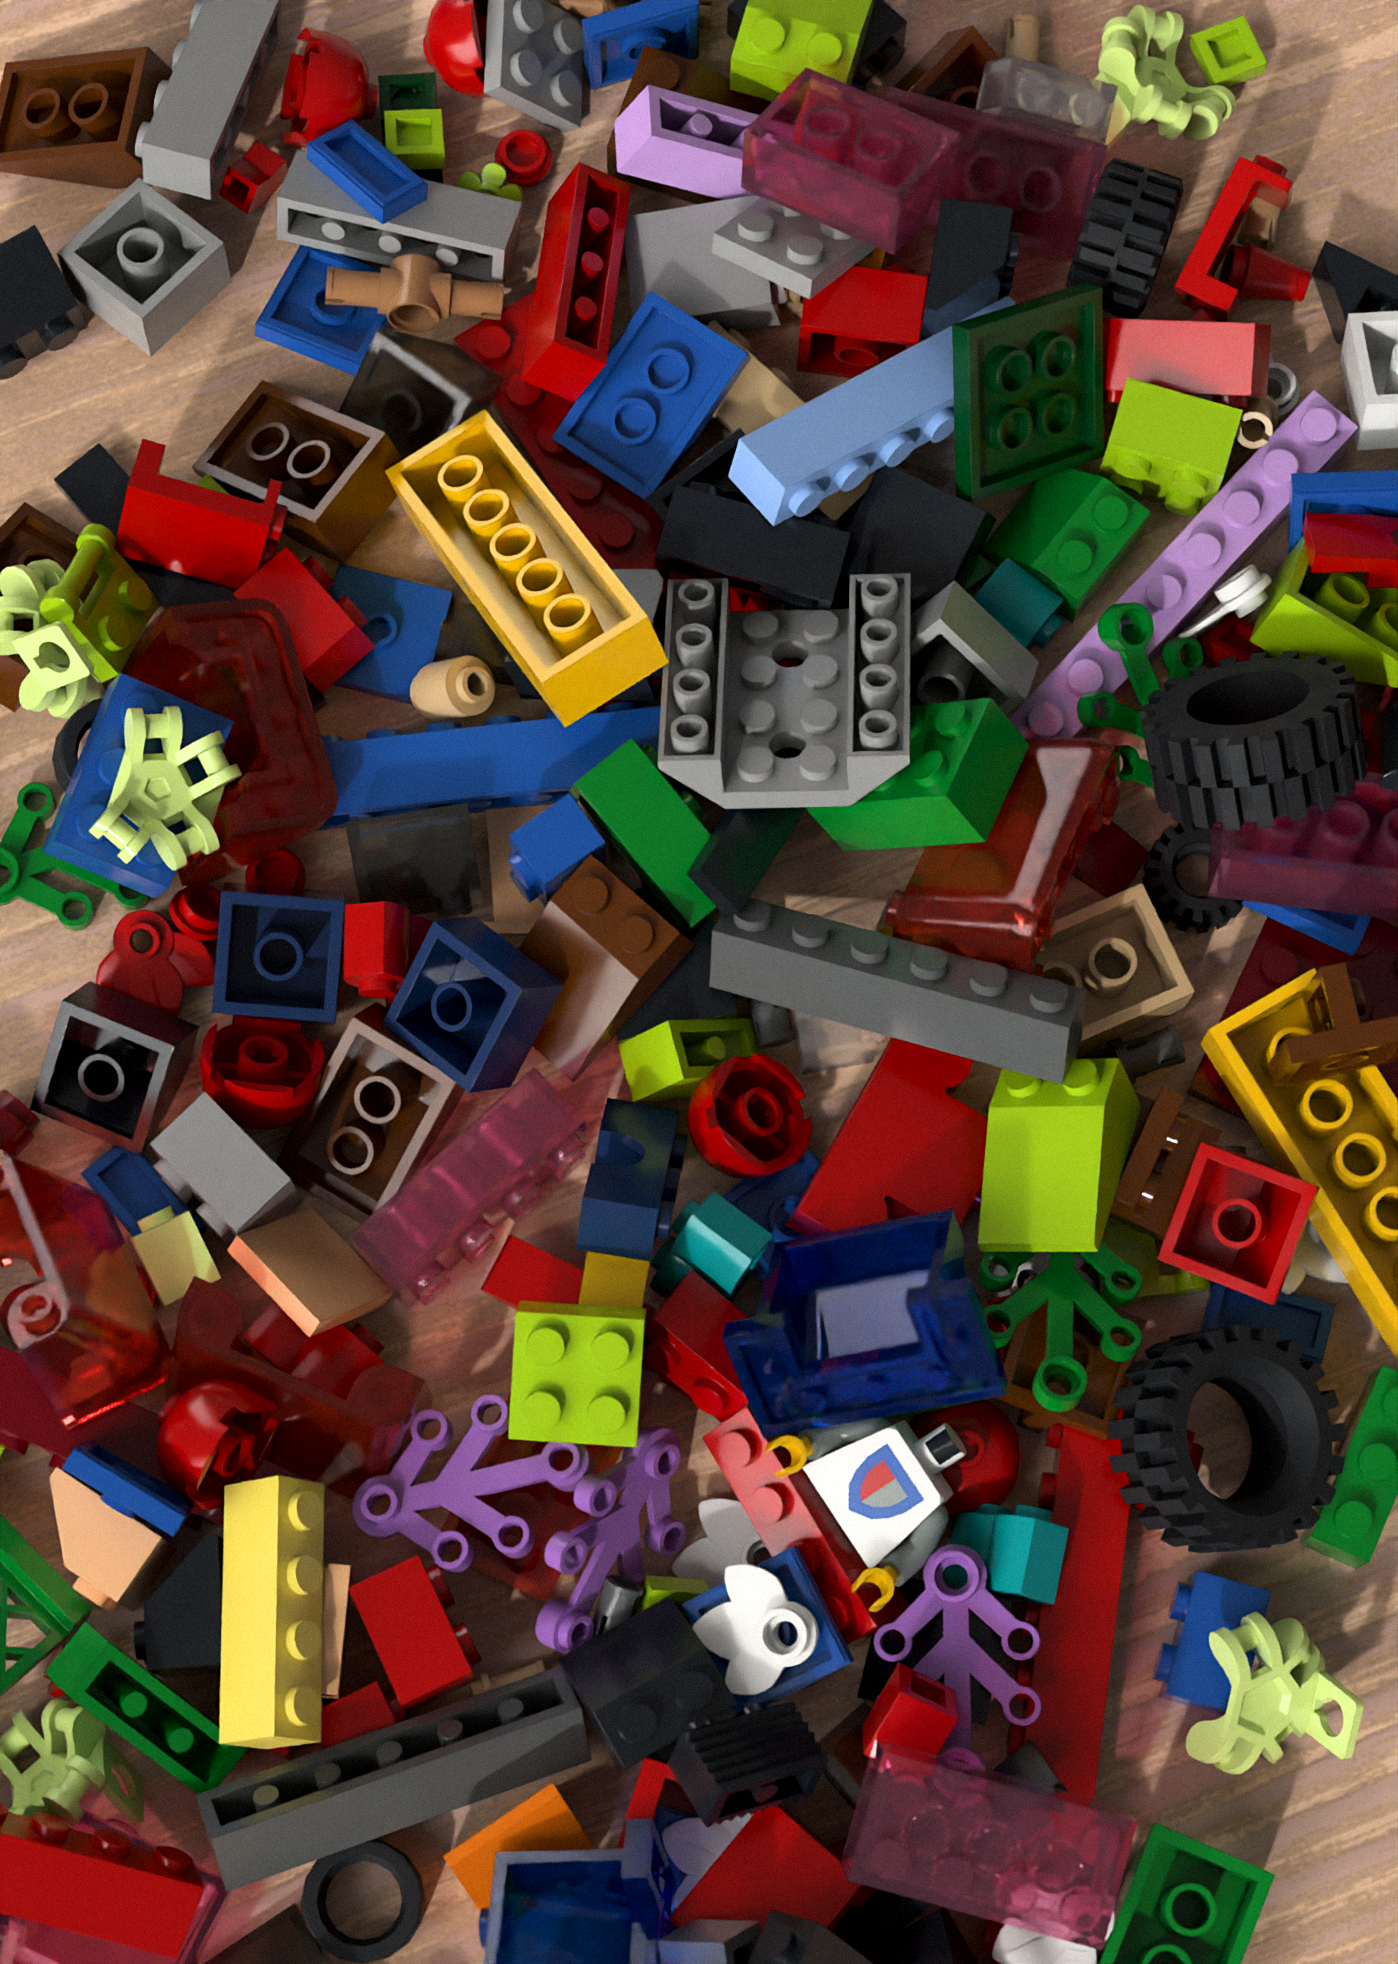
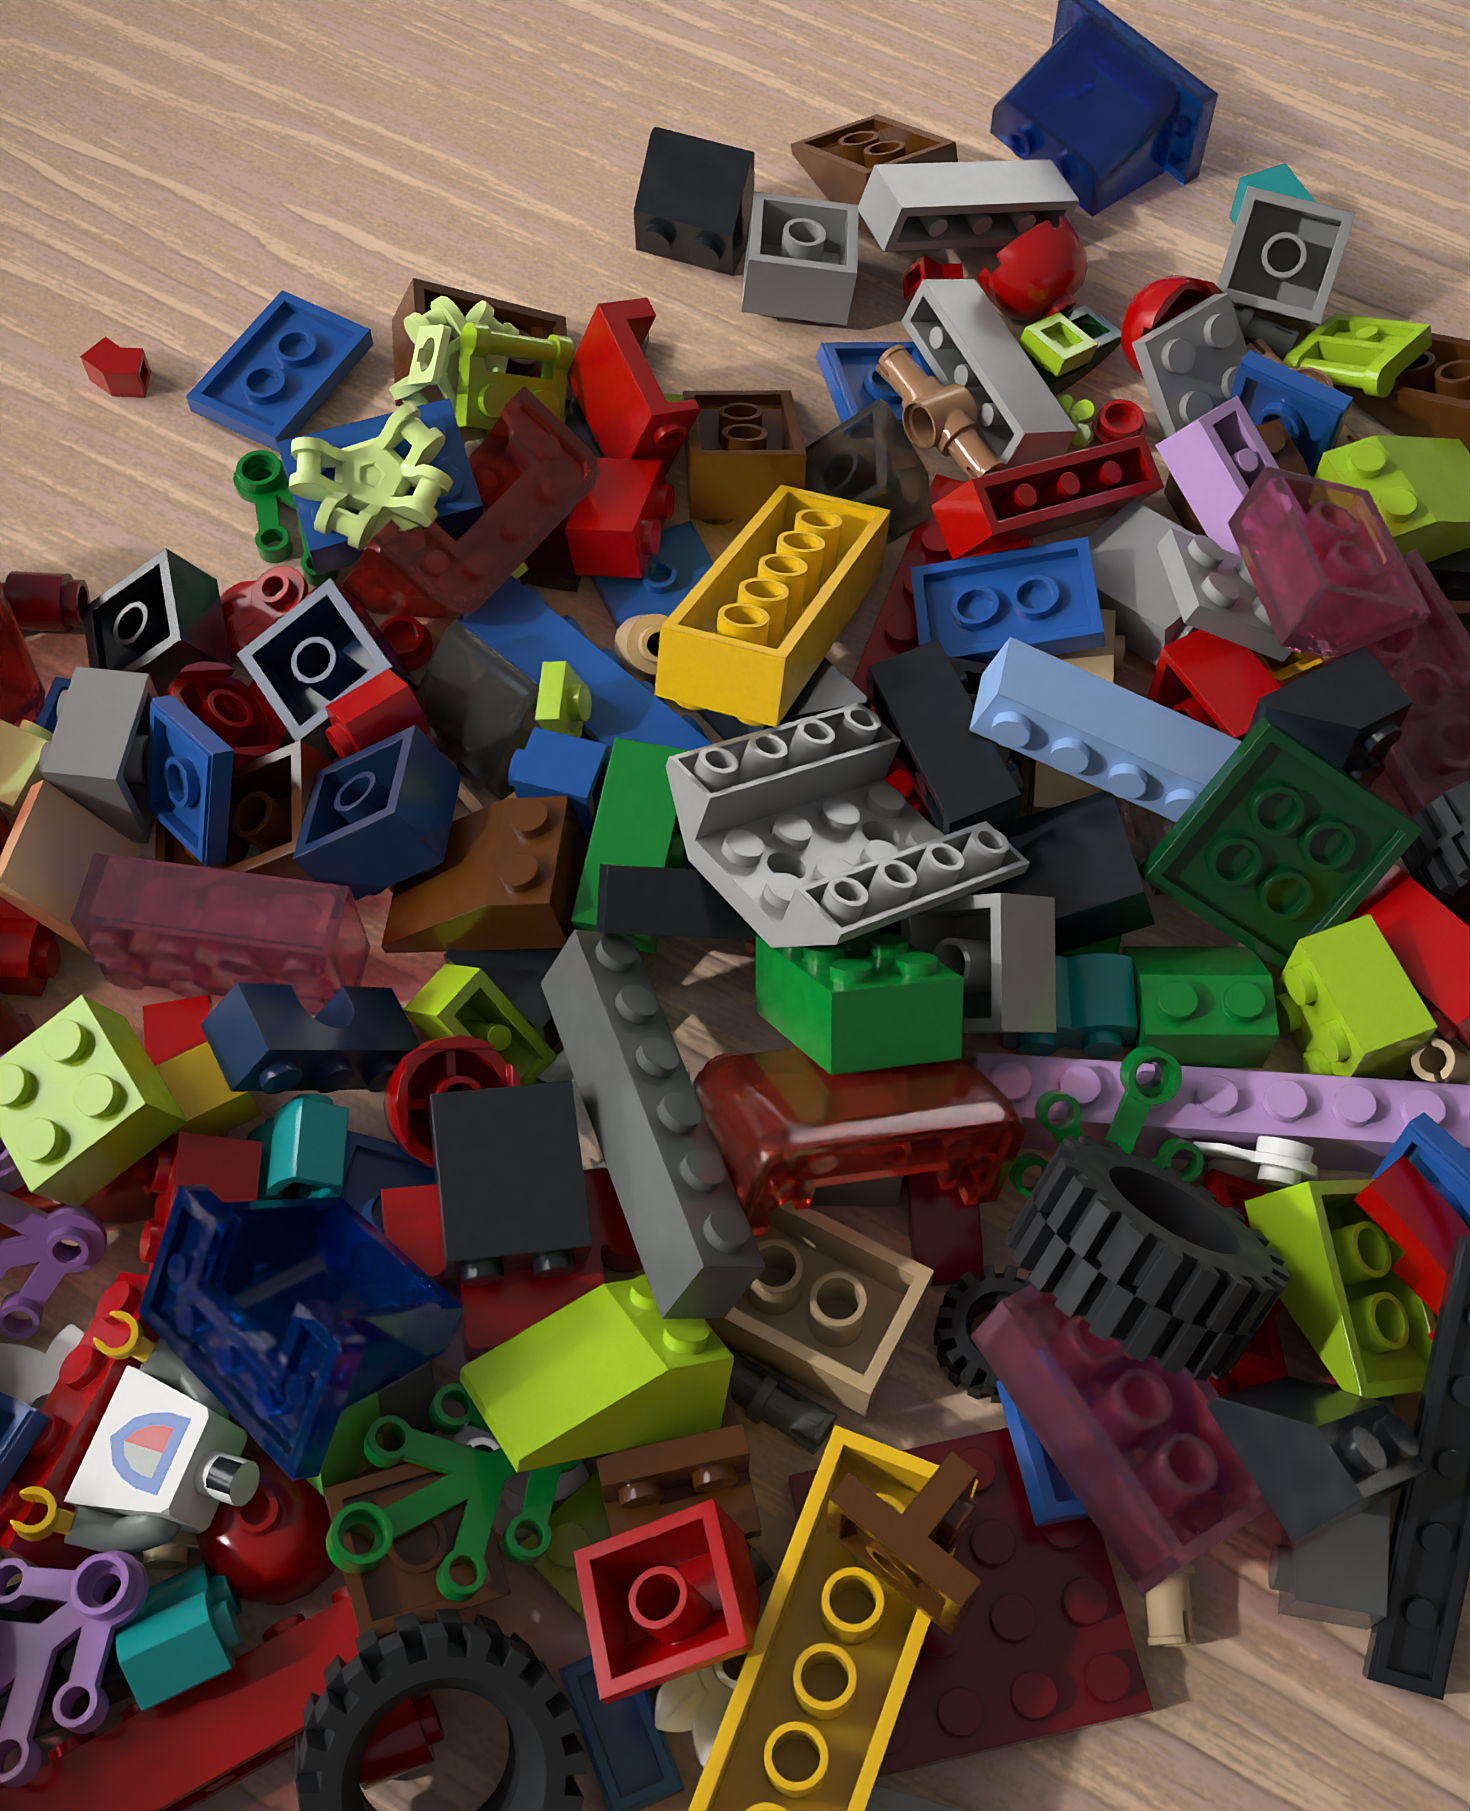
camera: 55 degrees right, 15 degrees down
blue tile [307,119,428,224] -> none
none -> blue tile [146,695,234,866]
none -> black brick [429,1081,592,1286]
none -> lime plate [535,661,592,738]

